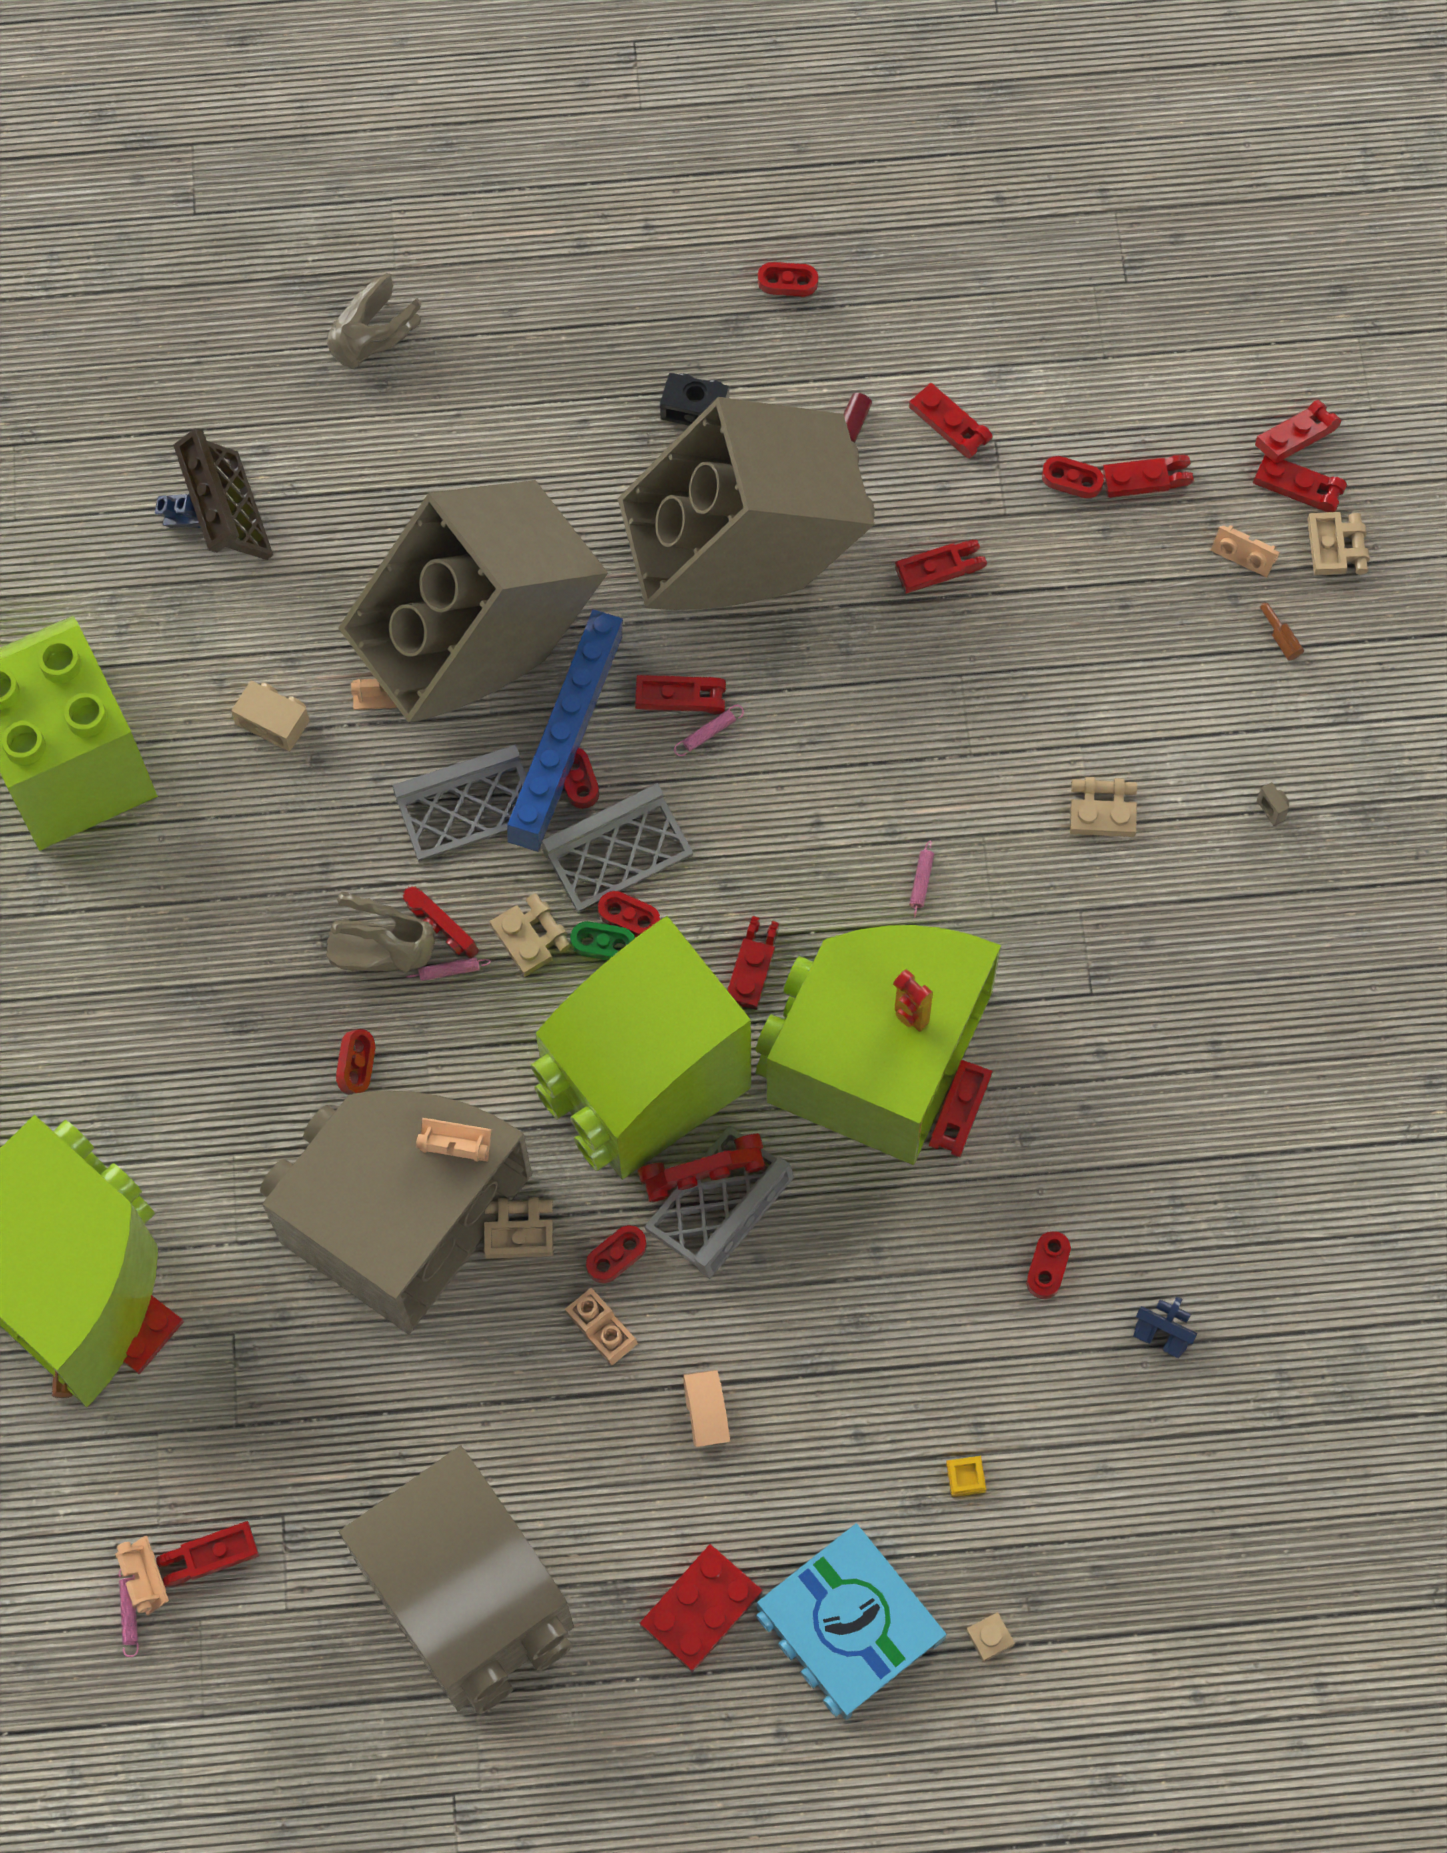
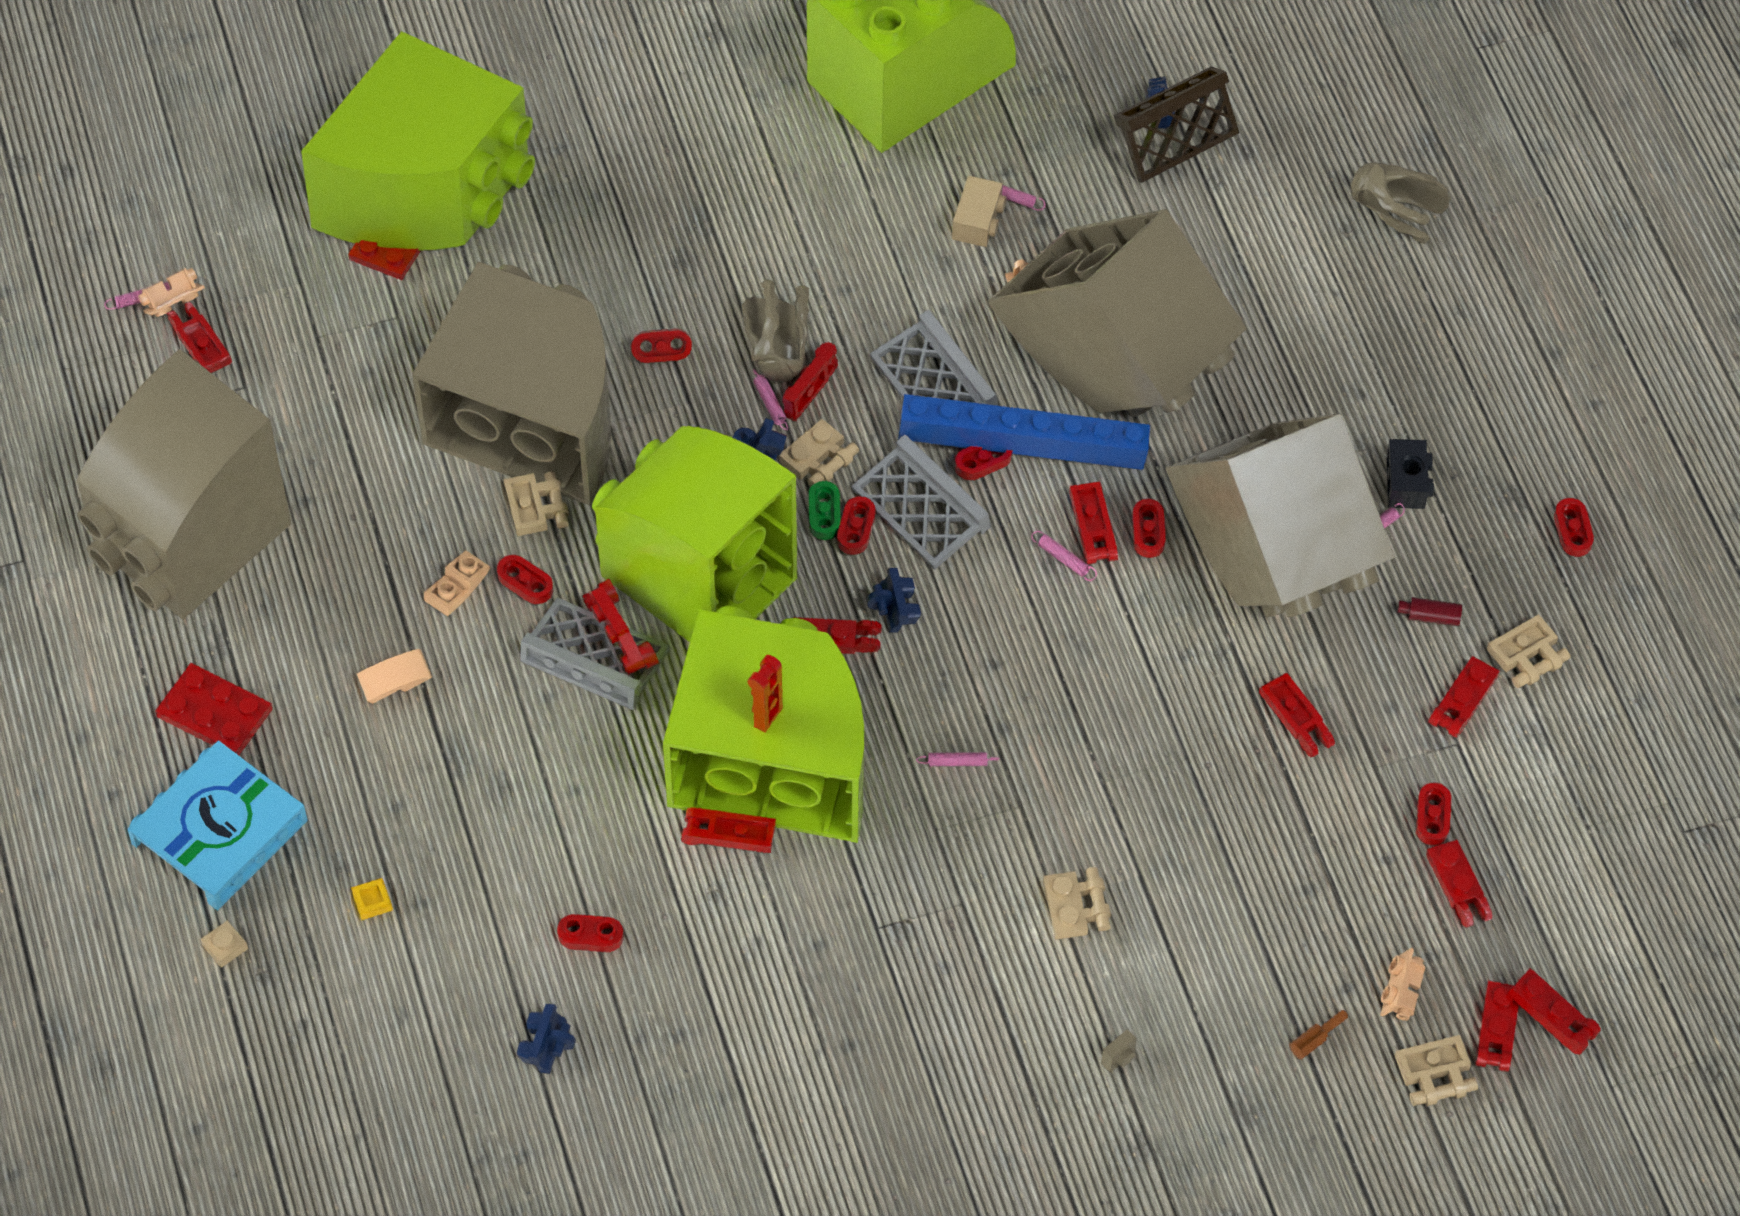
camera: 75 degrees right, 10 degrees down
light nougat hinge [416,1118,492,1162] -> none
none -> dark blue hips [732,418,787,461]
none -> dark blue hips [866,568,921,633]
none -> bright pink piece [987,179,1046,211]
none -> red plate [1132,499,1166,558]
none -> tan plate [1487,614,1571,688]

